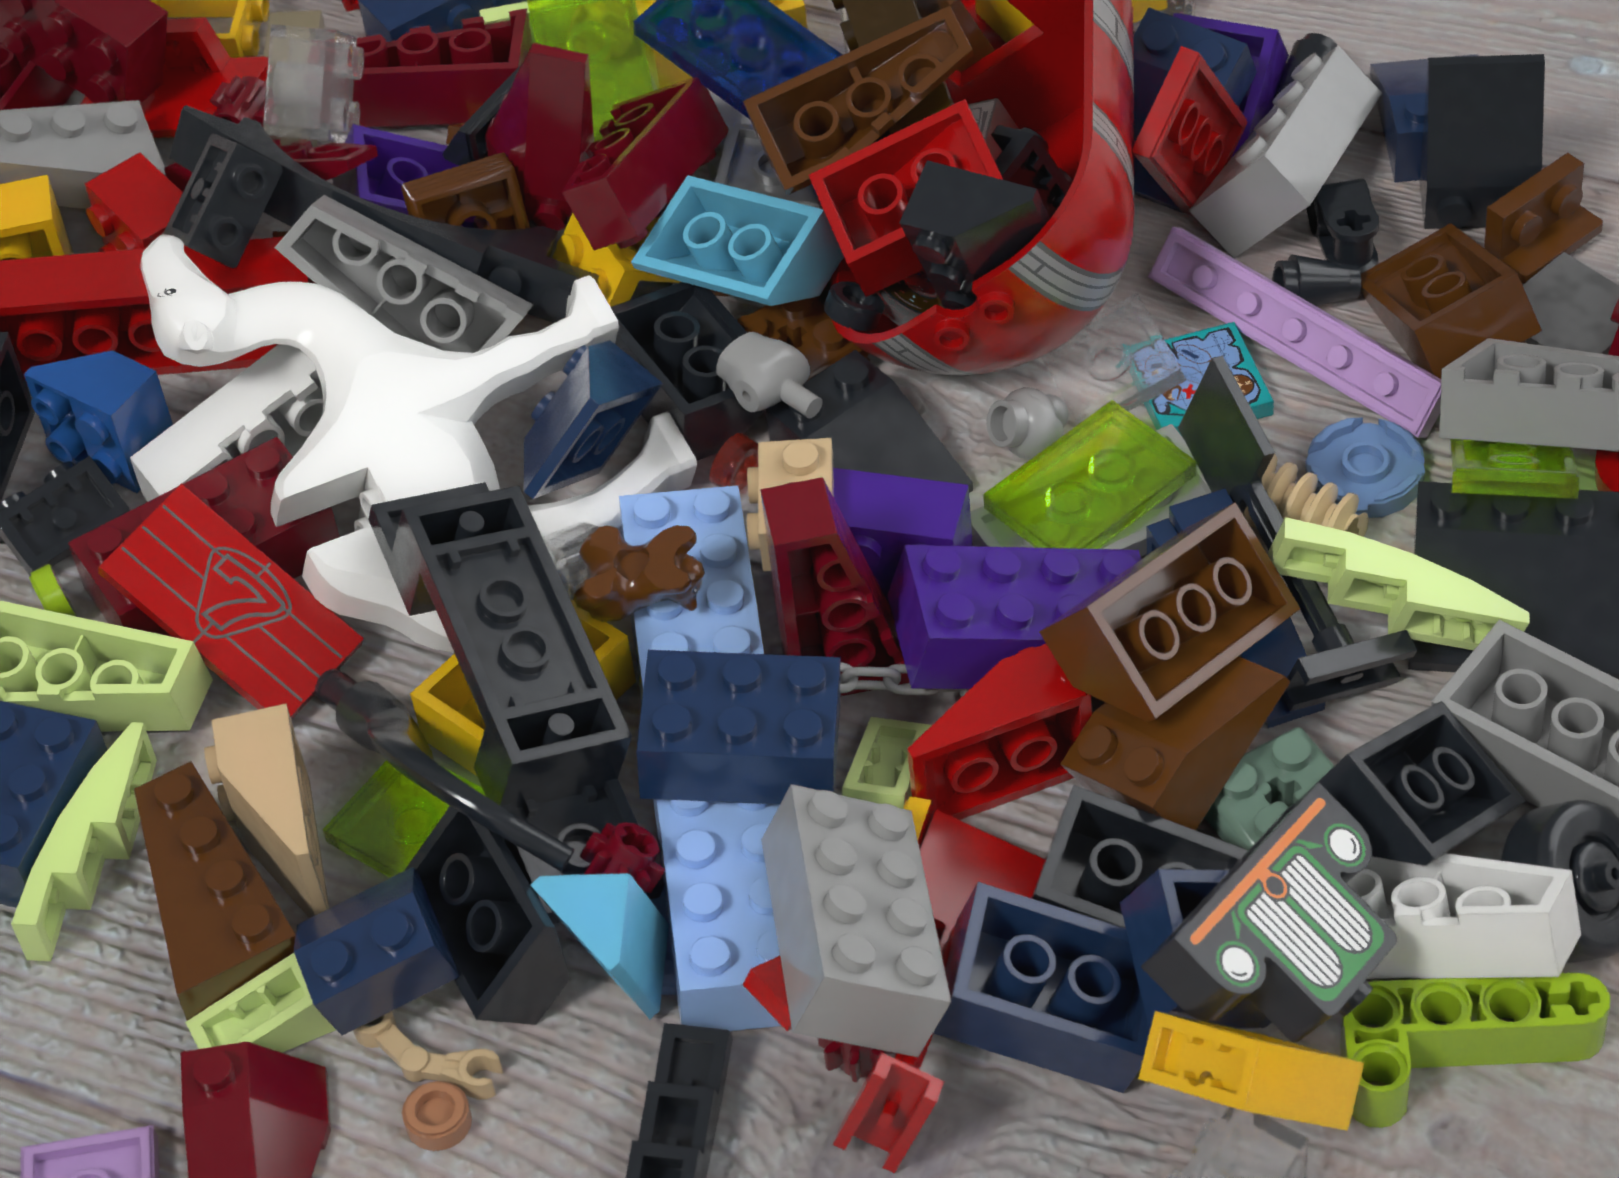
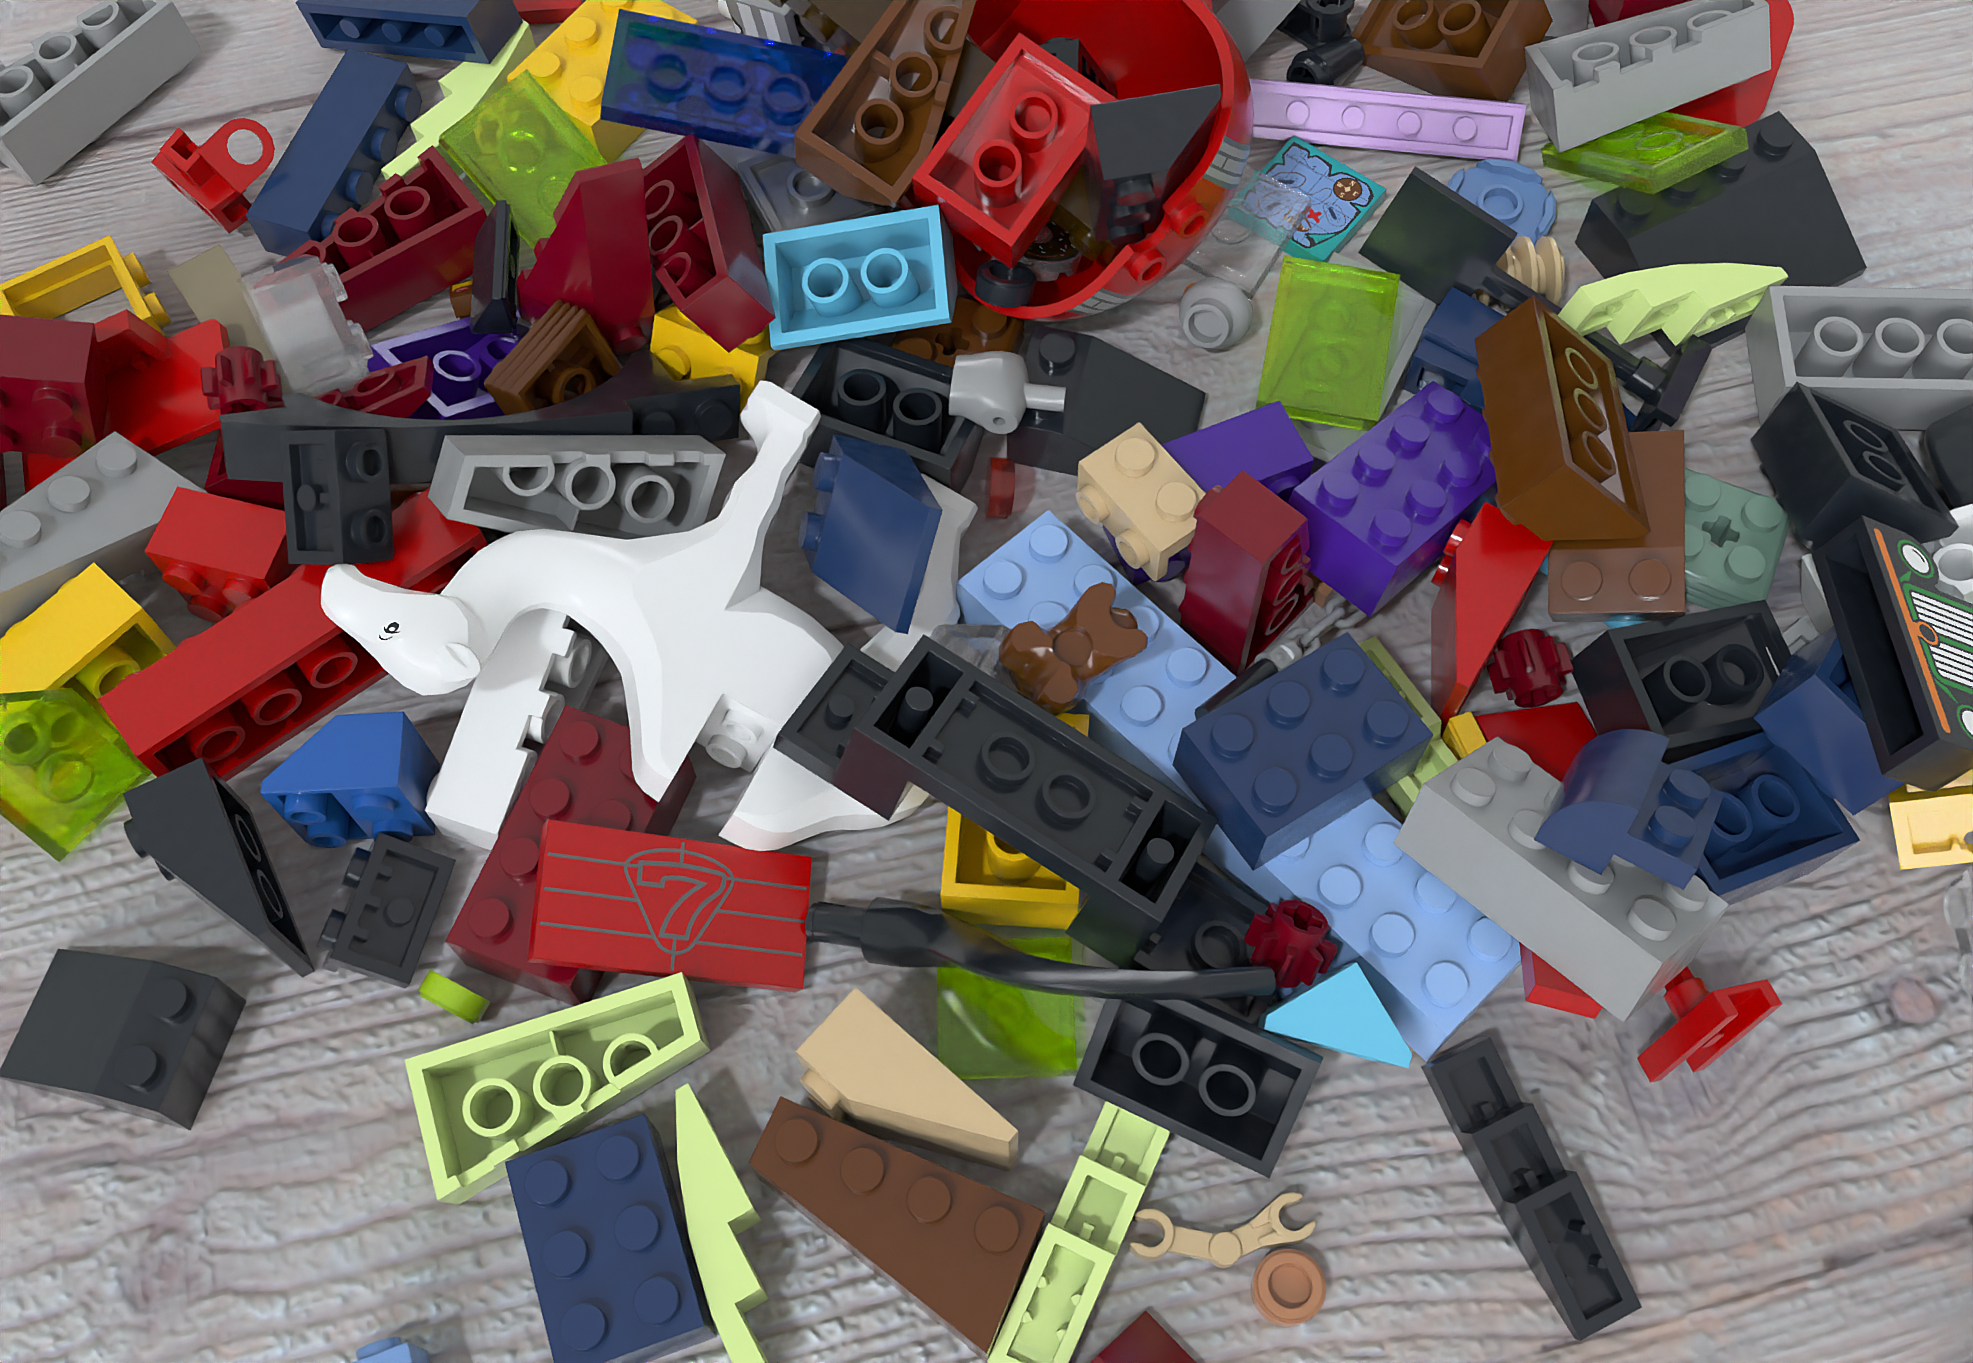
camera: 40 degrees left, 15 degrees up
dark blue slope [294,866,460,1036] -> none
none -> dark red gear [1486,629,1574,708]
none -> dark blue brick [1534,729,1724,890]

